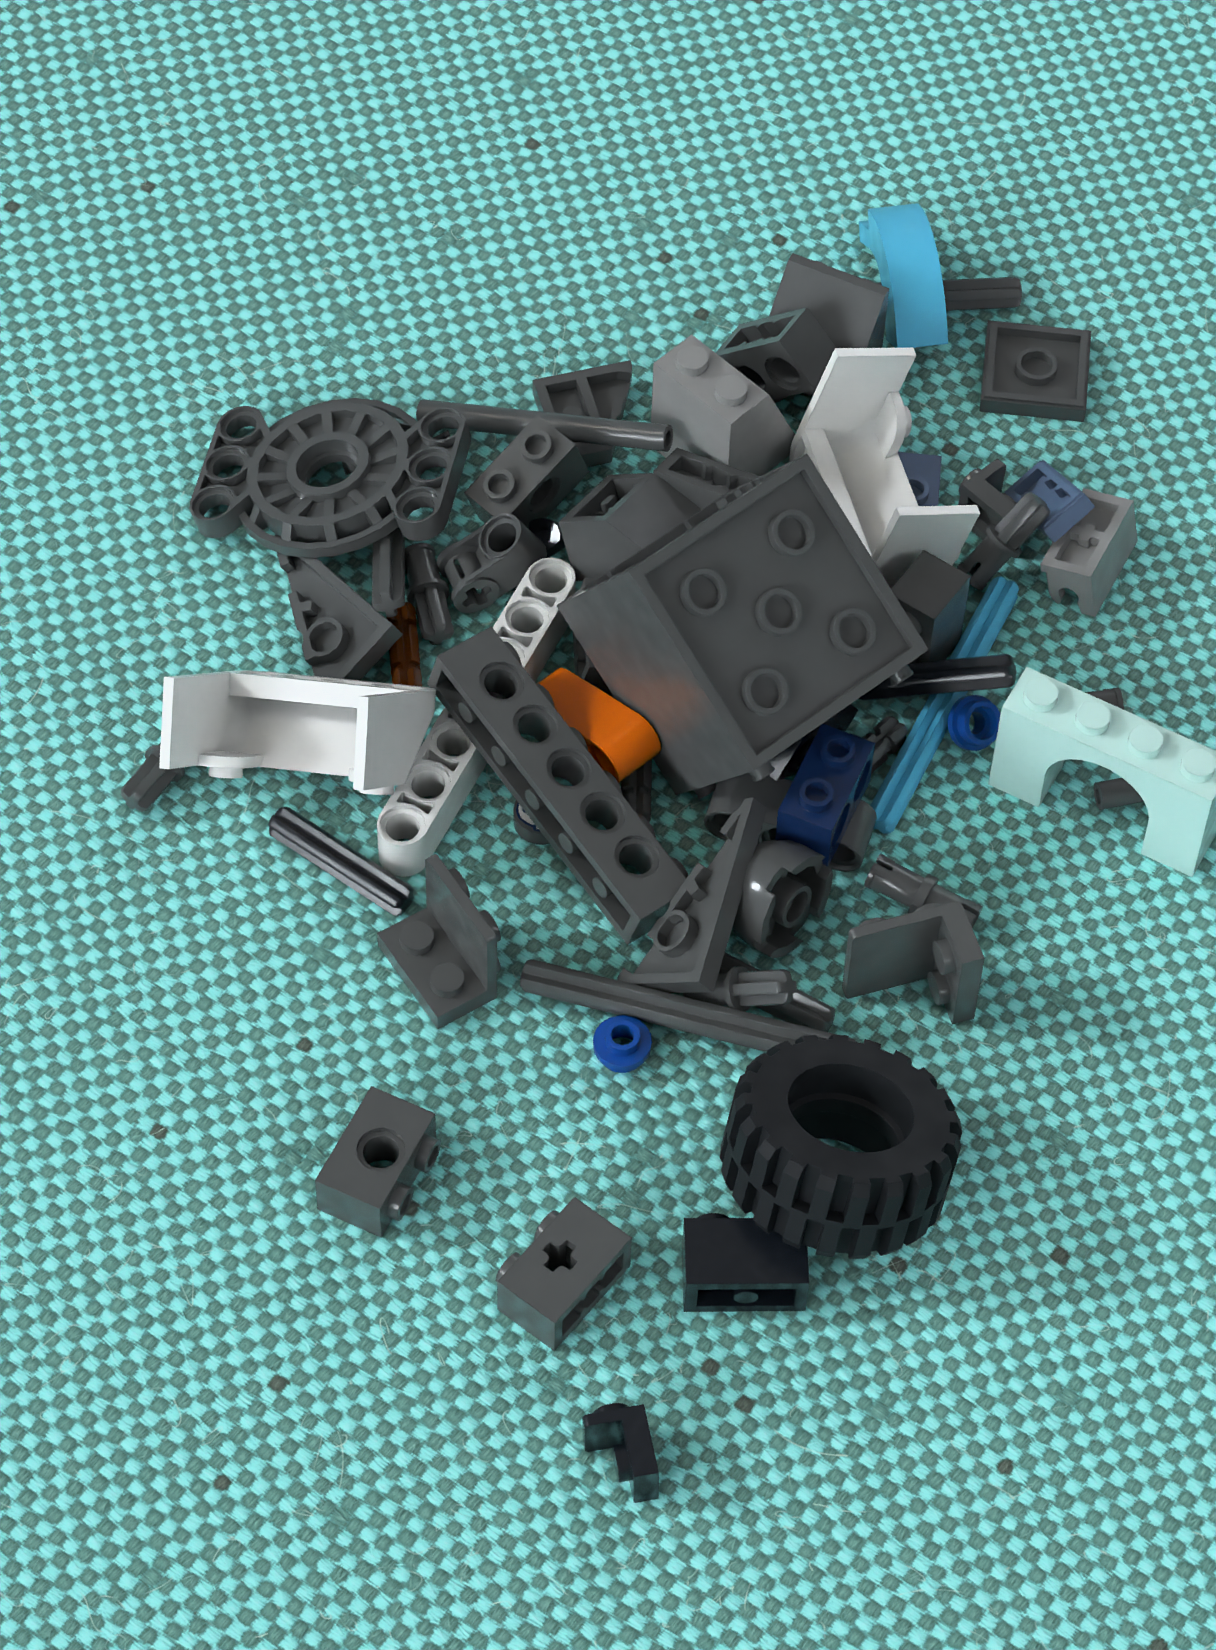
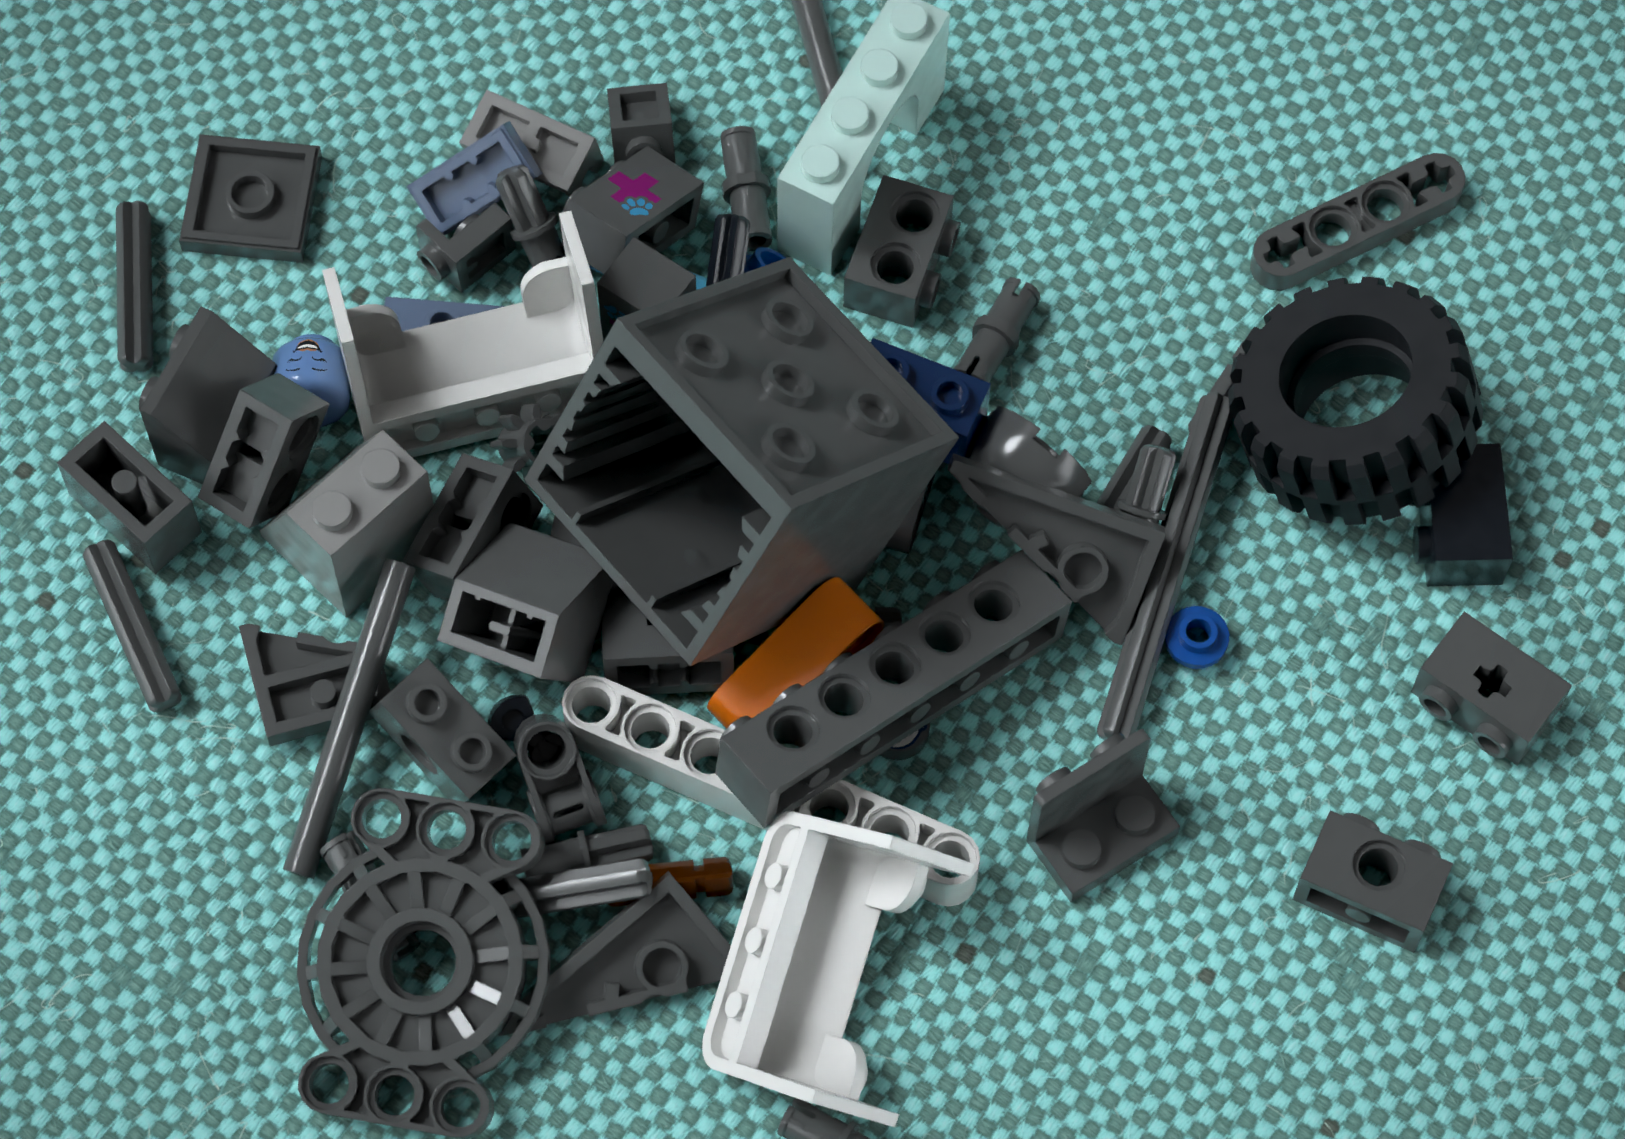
camera: 90 degrees left, 10 degrees up
black axle [268,807,414,916] -> none
dark grey bracket [842,900,985,1025] -> none
medium azure arch [859,203,948,348] -> none
none -> dark grey brick [57,421,202,575]
none -> dark grey axle [83,539,182,713]
none -> dark grey brick [561,146,704,274]
none -> dark grey bracket [607,83,676,164]
none -> dark grey brick [843,175,960,328]
none -> dark grey beam [1250,153,1465,291]

